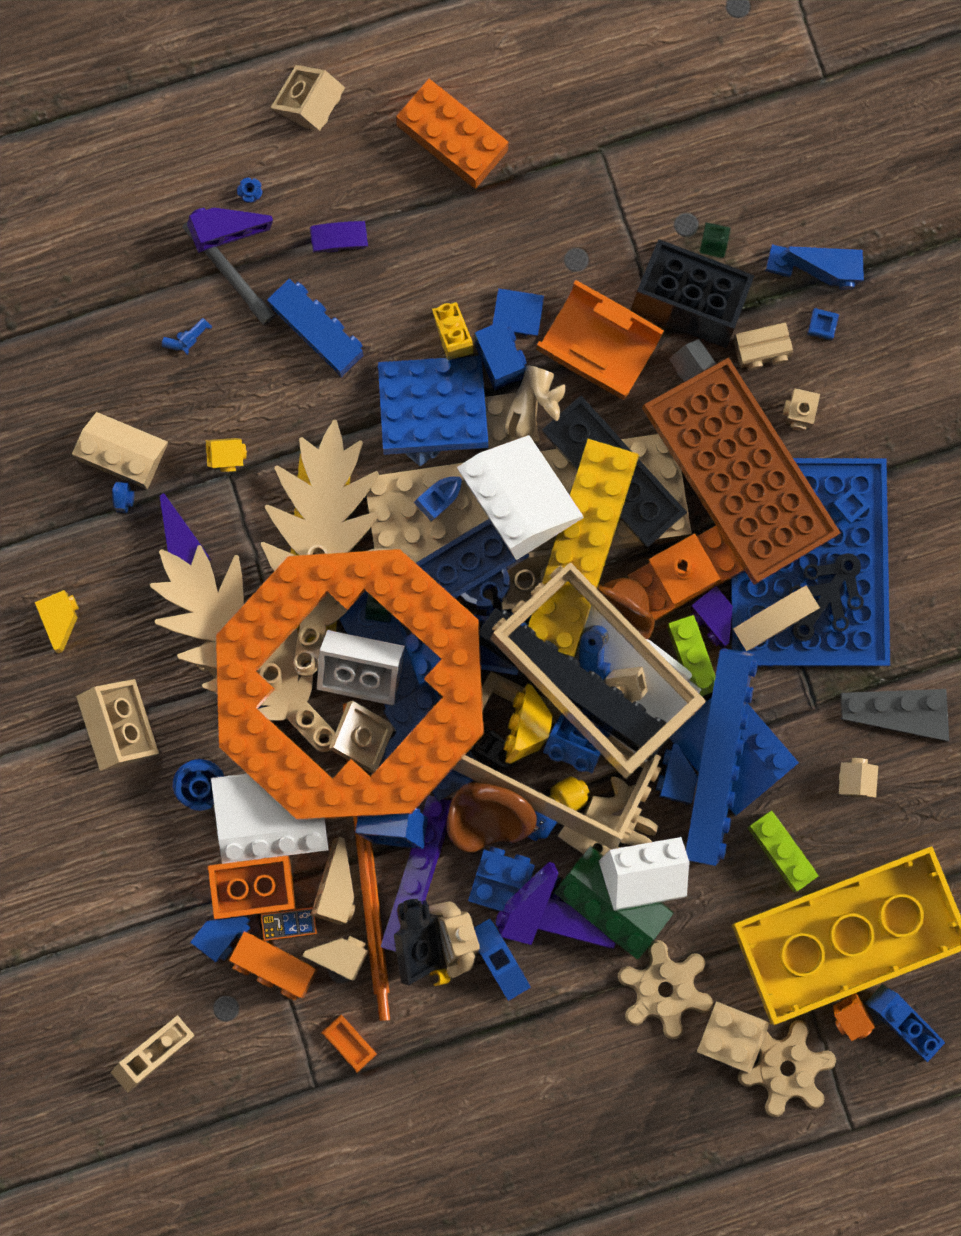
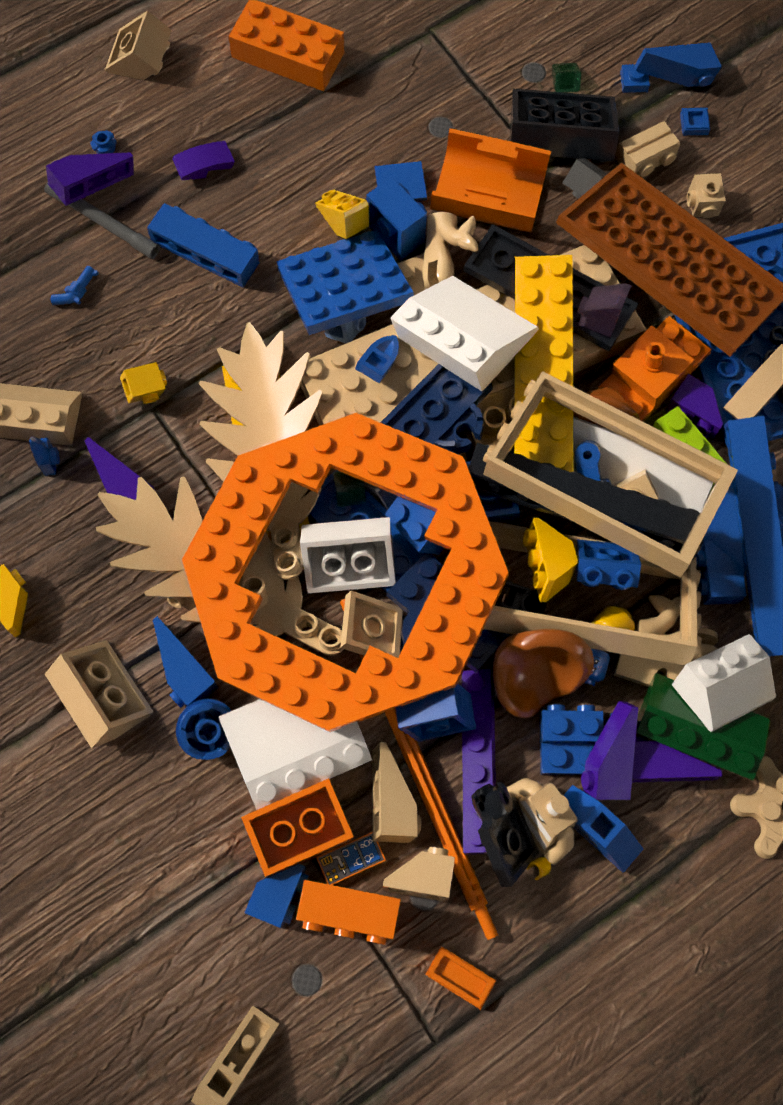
camera: 15 degrees left, 10 degrees down
none -> blue slope [153,616,219,708]
none -> slope [577,283,631,337]

